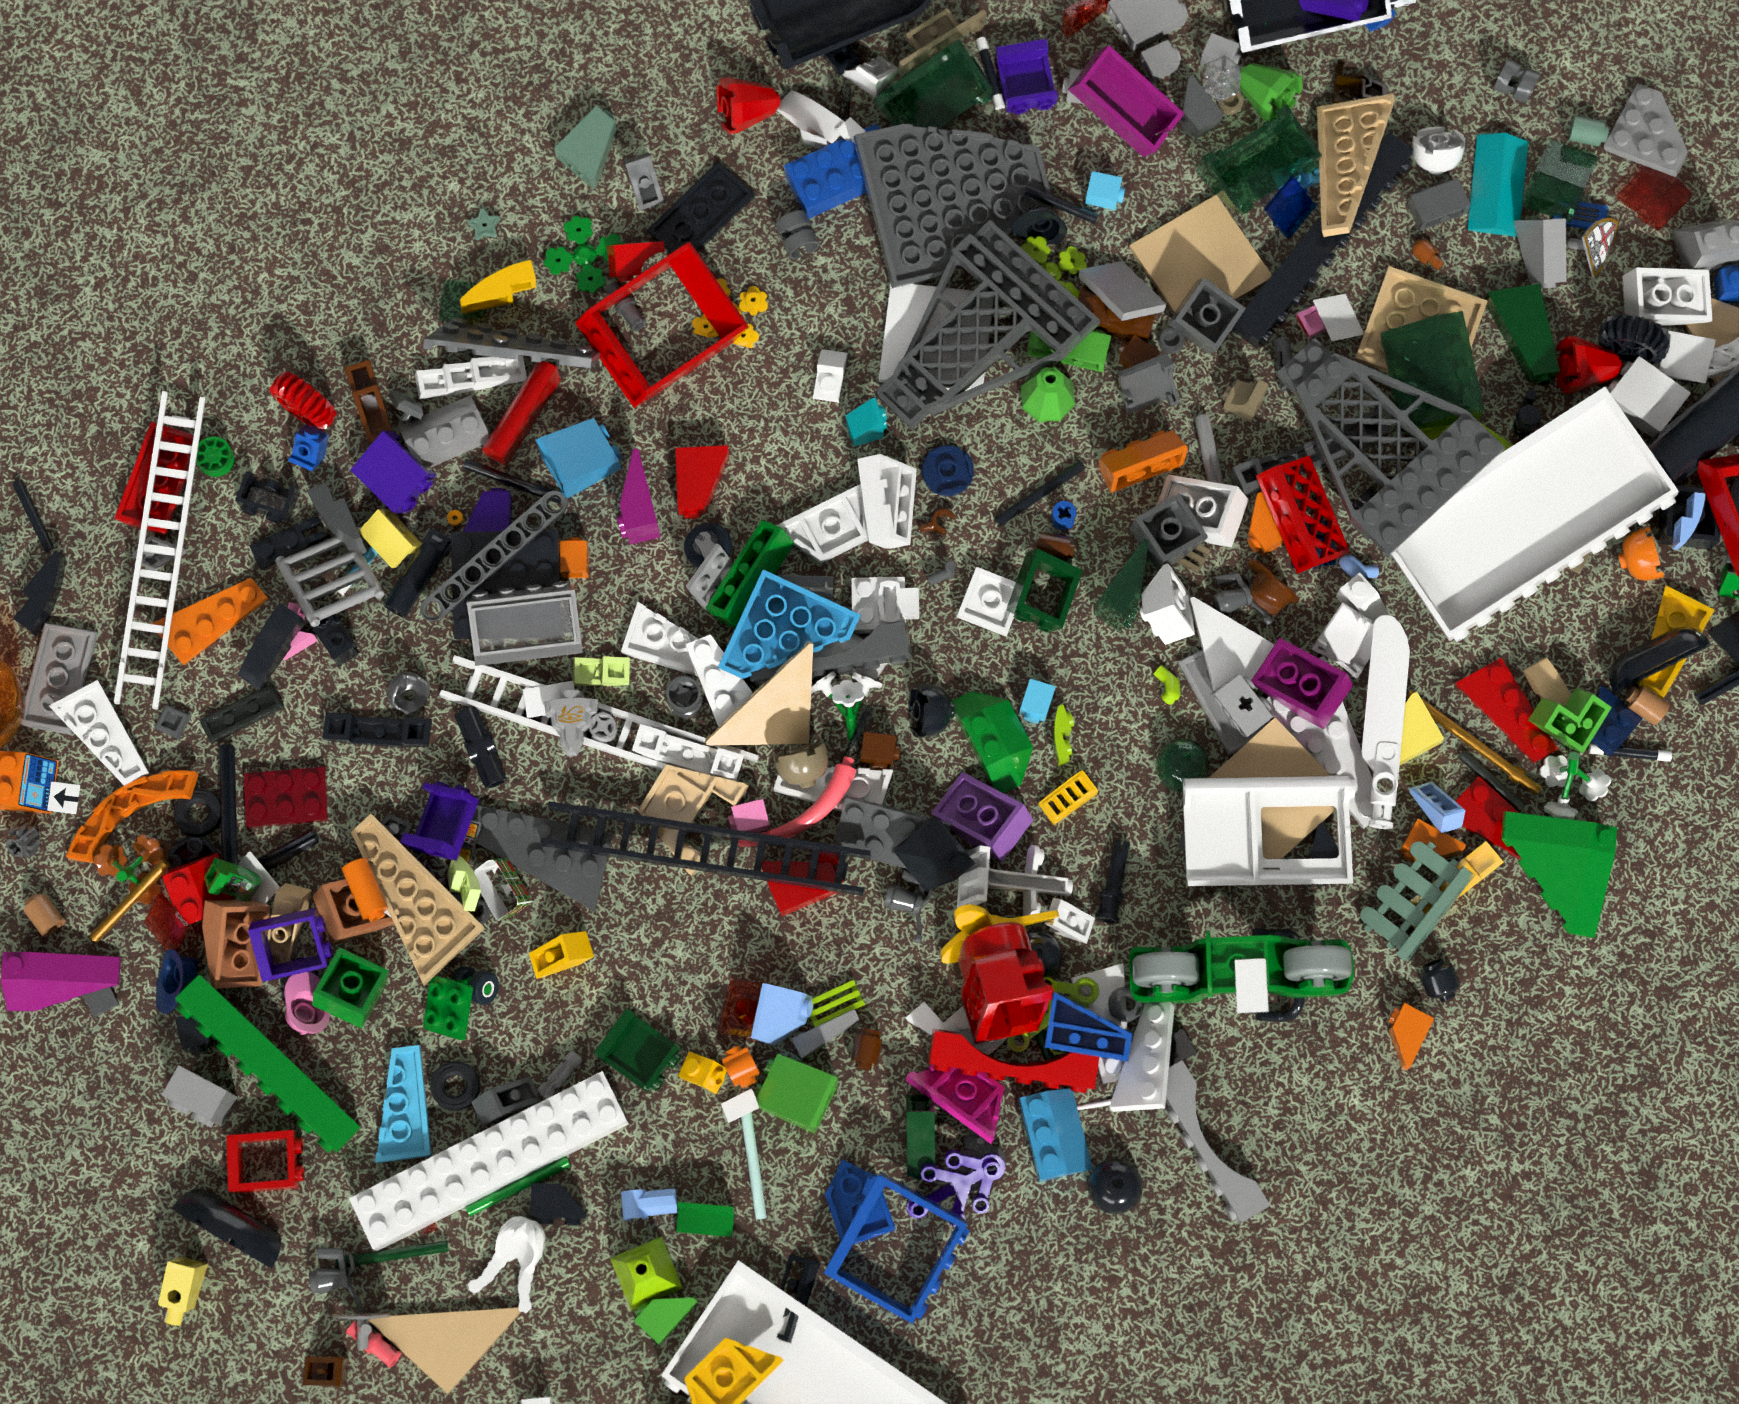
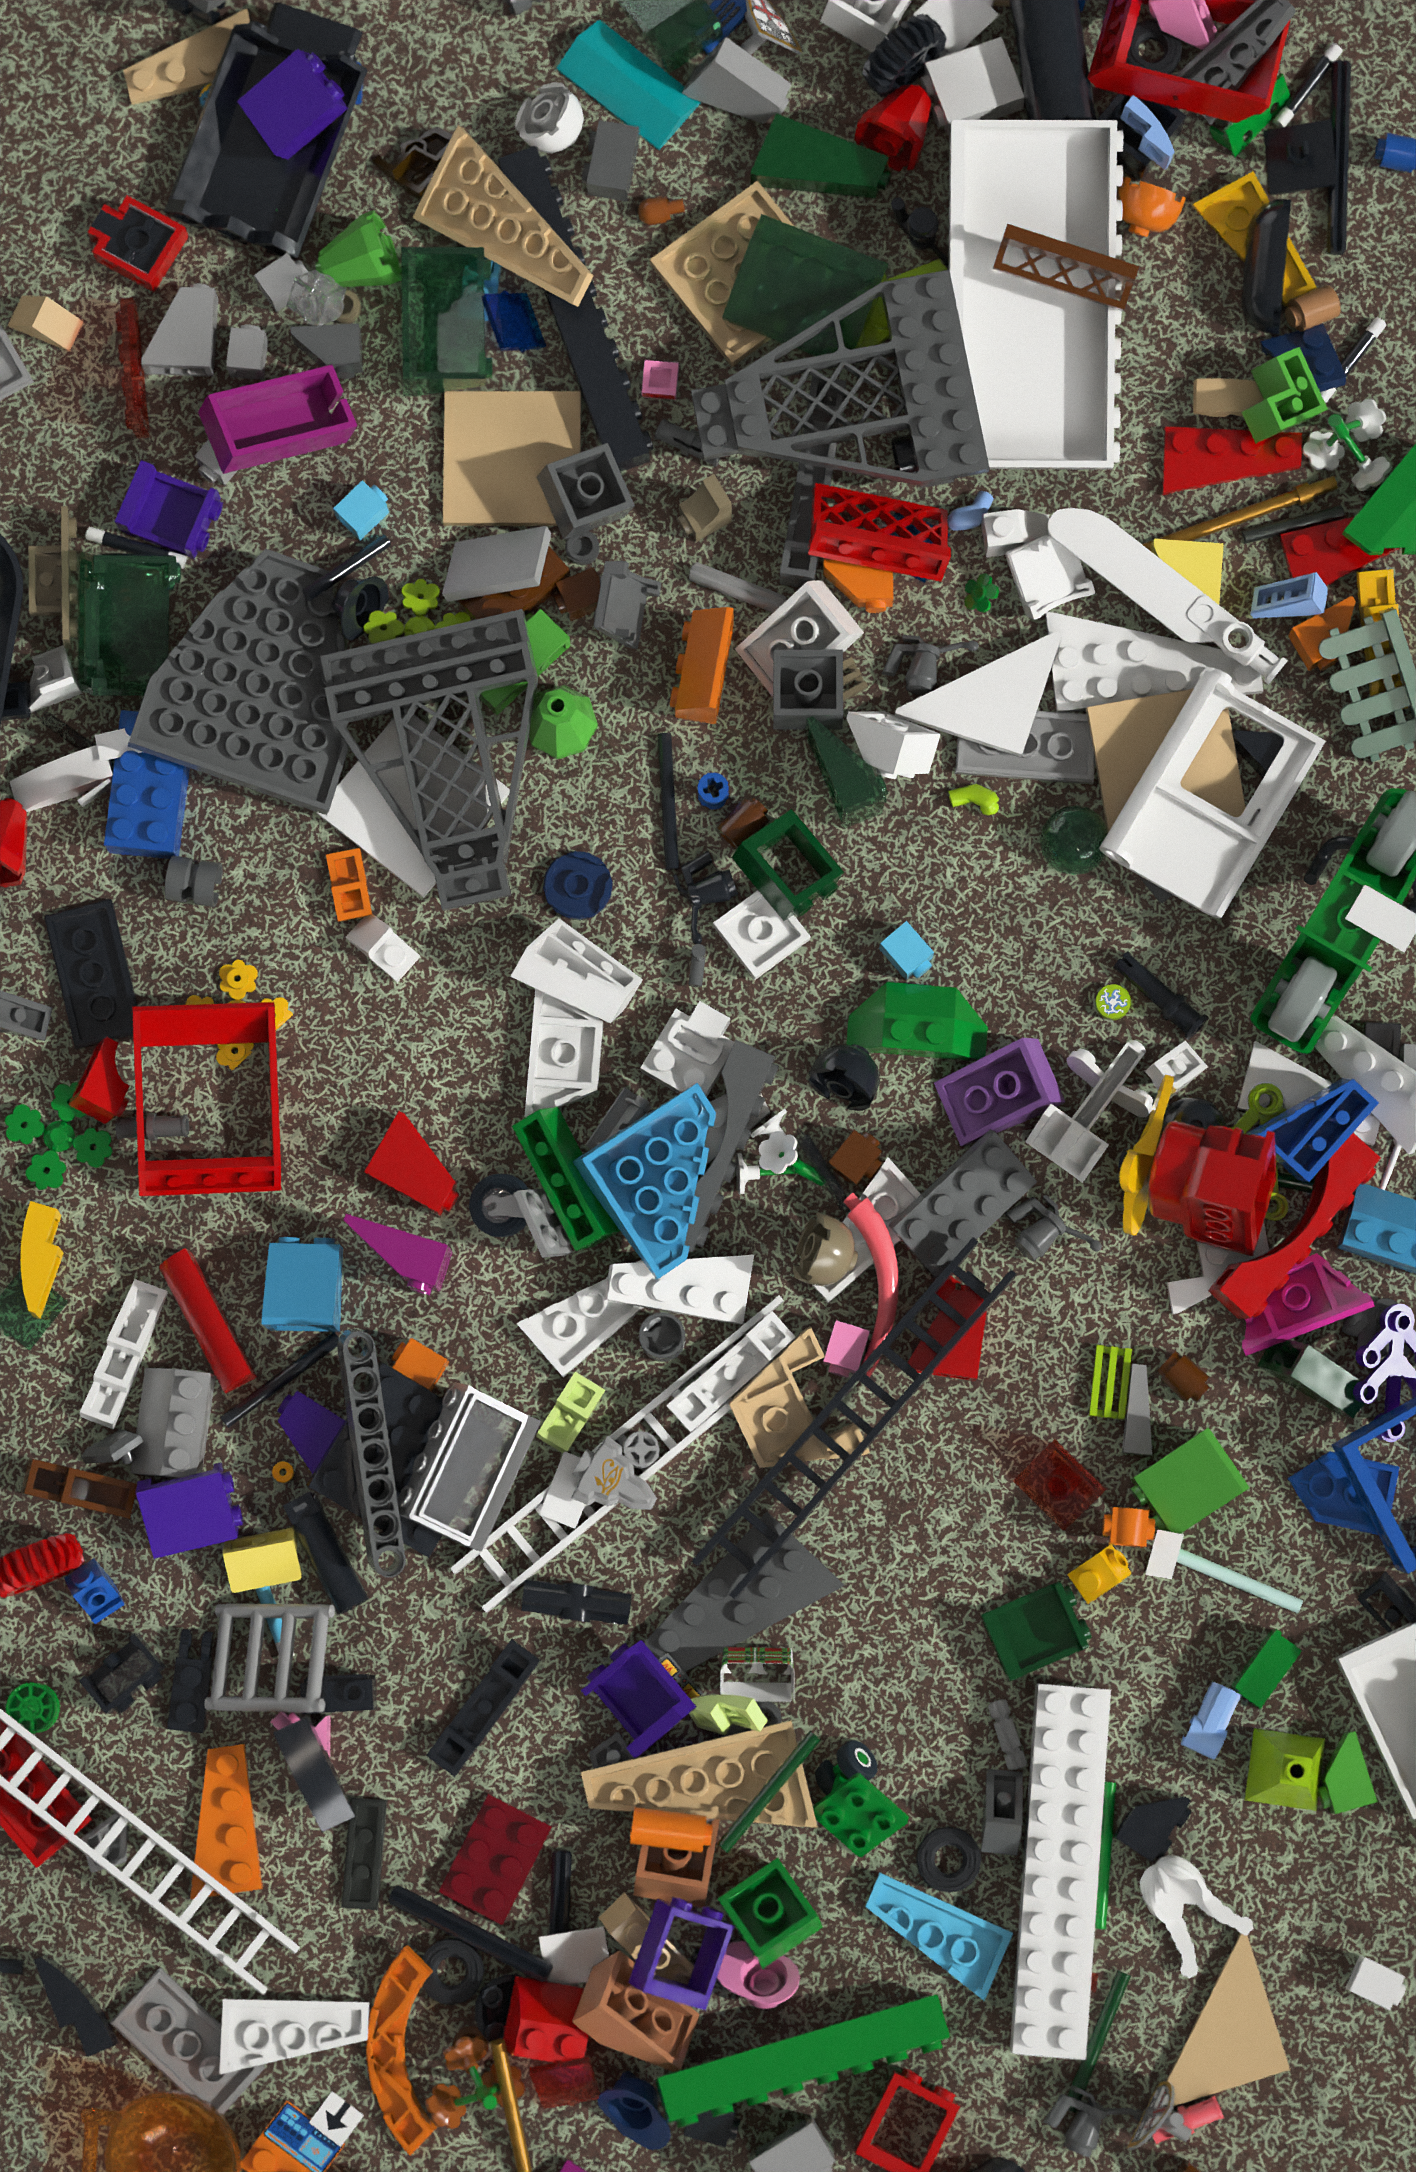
camera: 55 degrees left, 5 degrees up
dark grey tile [154,704,192,740] -> none
green leg [204,857,262,901] -> none
dark grey slope [307,482,367,554] -> none
flat silver hair [386,671,430,714] -> none
dark grey wing [423,318,600,368] -> none
yellow slope [529,931,594,979] -> none
tile [705,641,813,745] -> none
light blue slope [751,983,813,1045] -> none
teal slope [845,397,887,447] -> none
black slope [892,815,975,891] -> none
reddish brown piece [919,509,956,535] -> none
yellow slope [1038,770,1098,825] -> none
lime slope [1053,705,1074,766] -> none
dark grey piece [1108,987,1143,1023] -> none
light grey brick [1210,674,1273,737] -> none
reddish brown piece [1249,559,1299,615] -> none
magenta slope [1251,638,1353,730] -> none
white sticker [1313,294,1364,341] -> none
none -> orange slope [326,848,372,922]
none -> black piece [673,851,738,944]
none -> dark green bar [717,1731,820,1853]
none -> green plant [964,573,999,613]
none -> reddish brown fence [993,223,1140,311]
none -> lime tile [1095,984,1131,1020]

